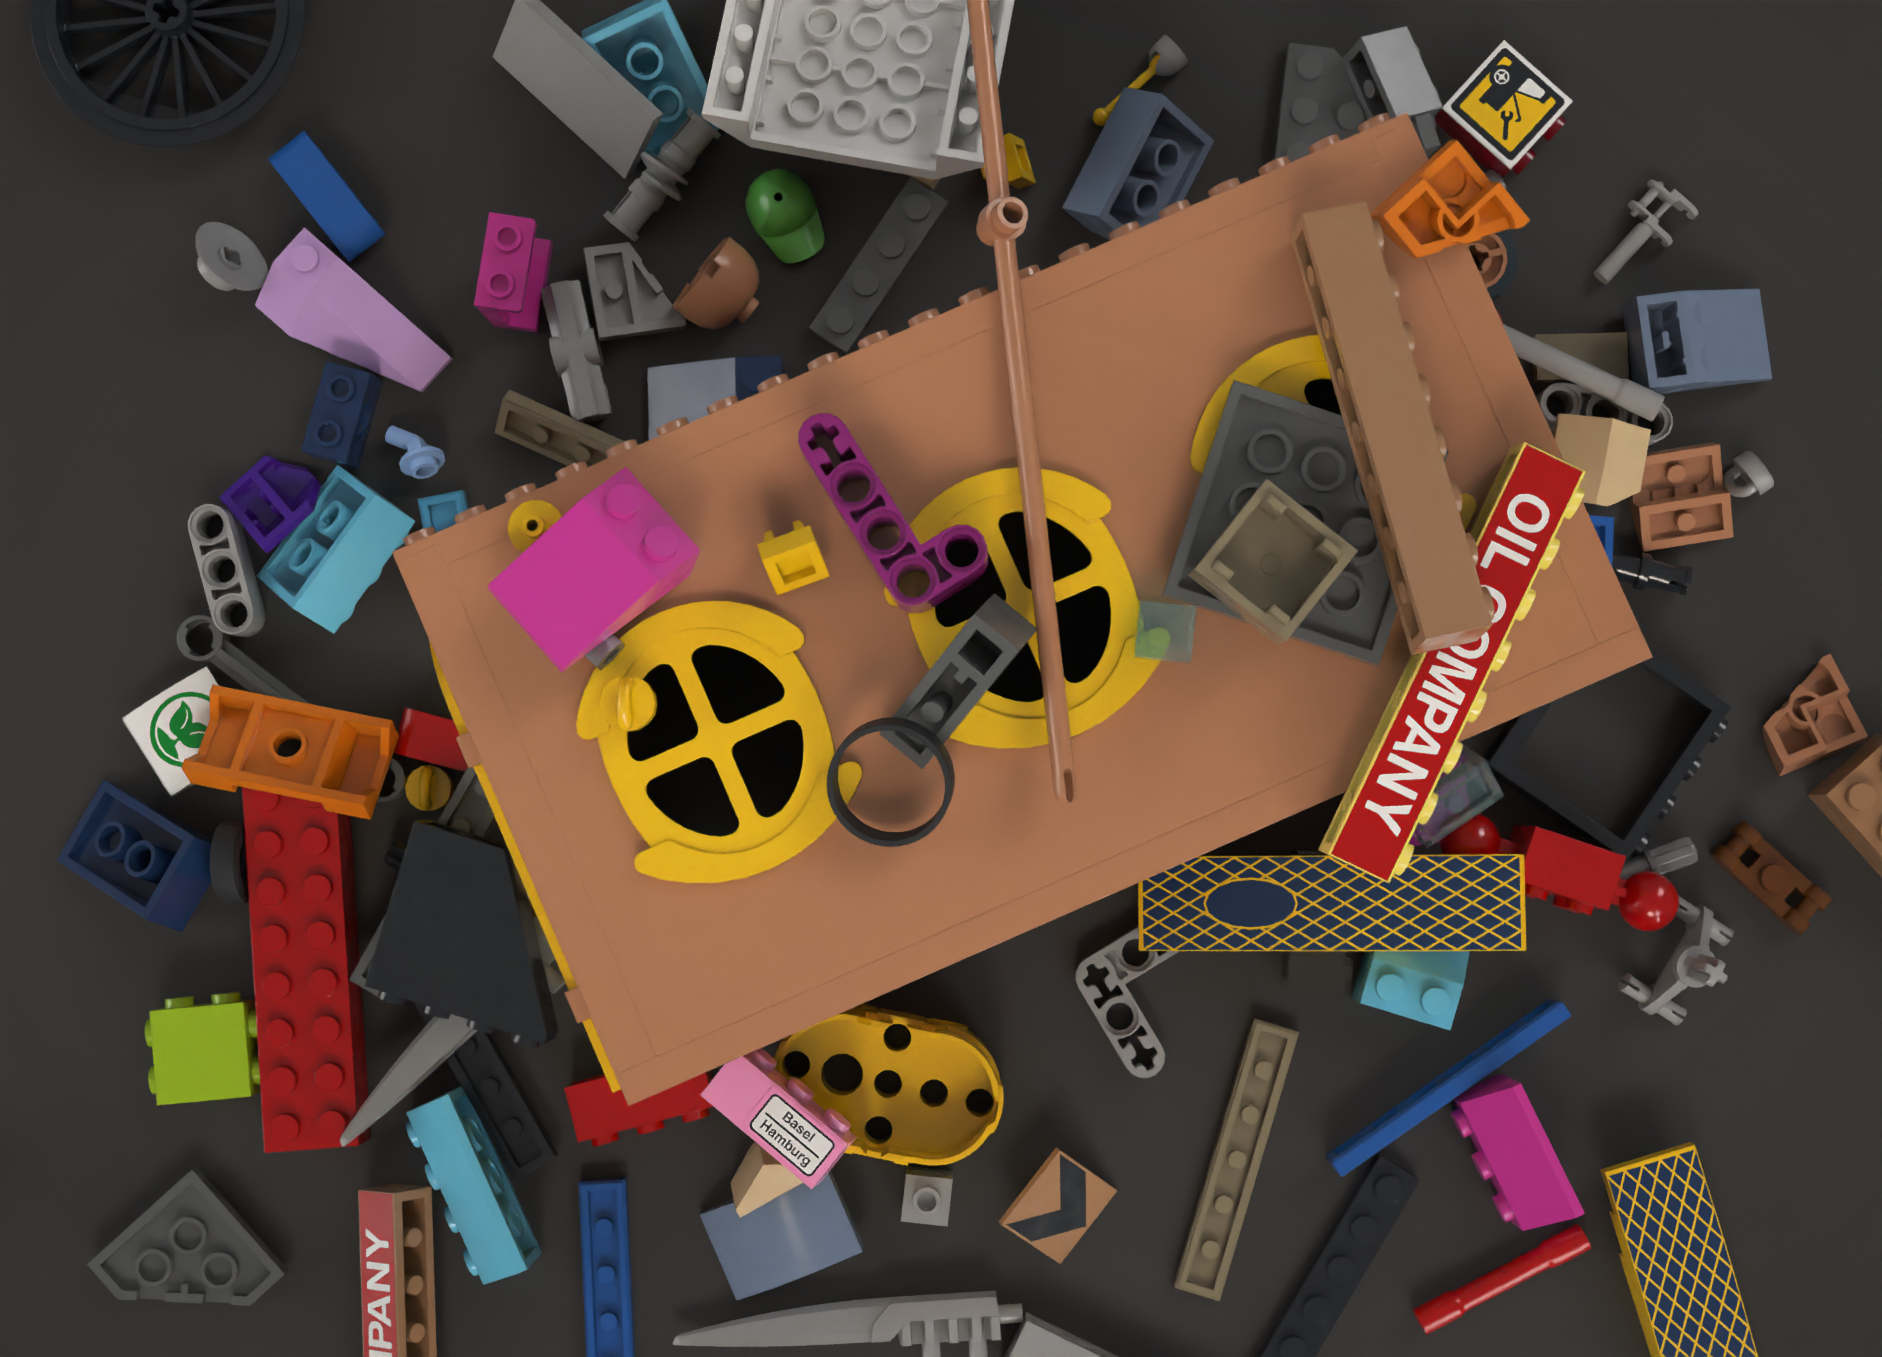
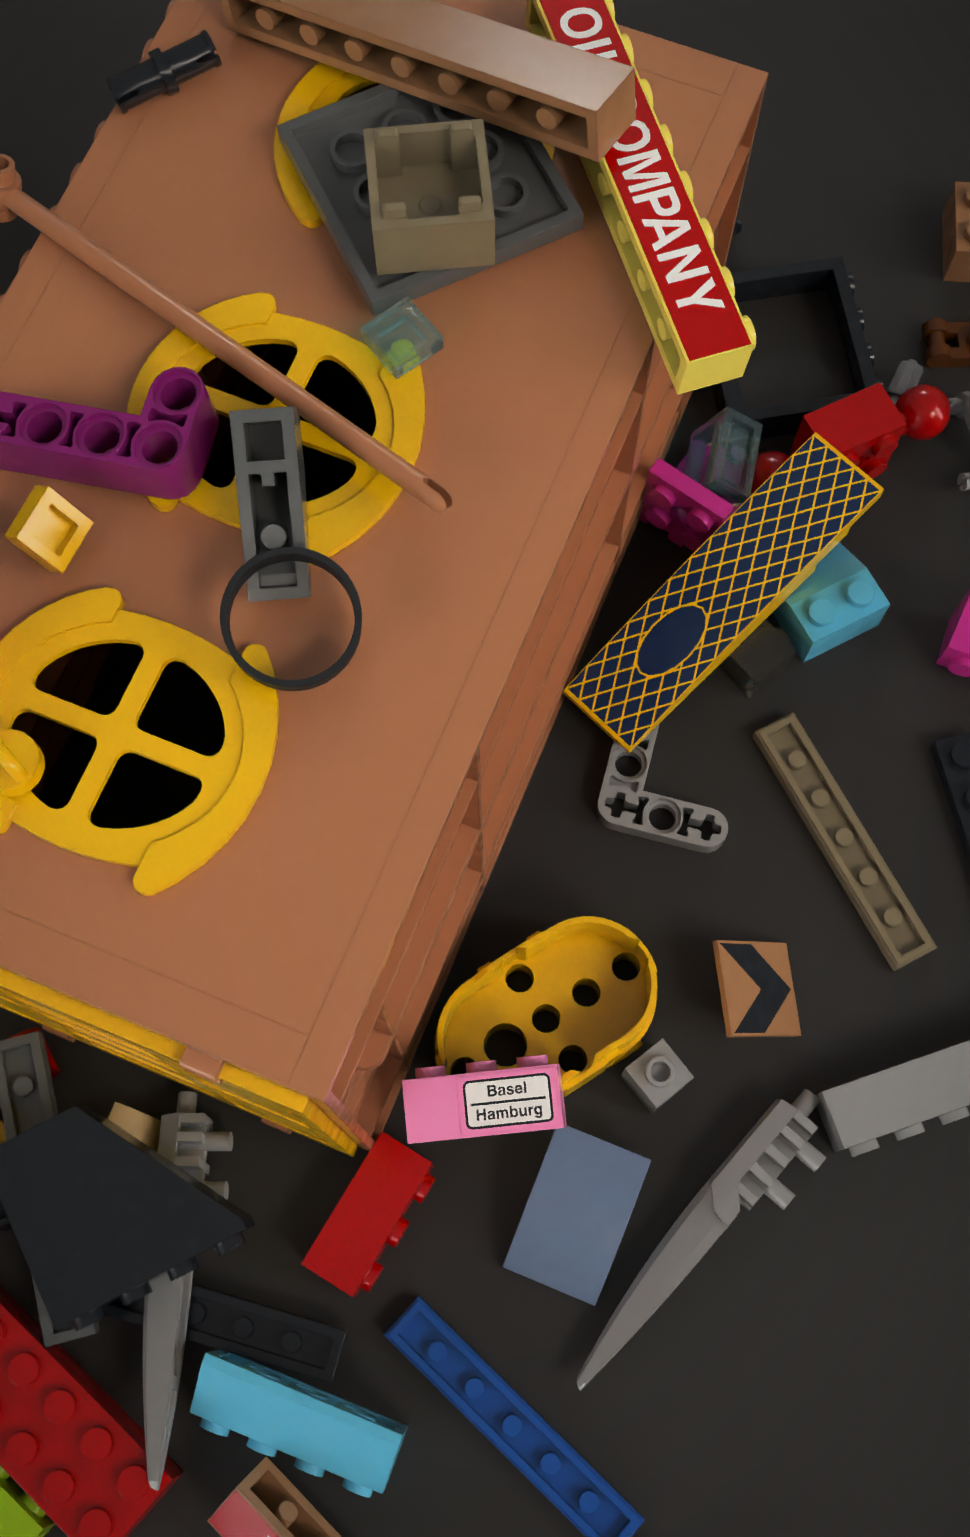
camera: 45 degrees left, 15 degrees down
tan slope [731,1142,803,1218] -> none
blue tile [1326,998,1572,1177] -> none
nougat slope [1762,654,1868,776] -> none
none -> black pin [105,30,222,114]

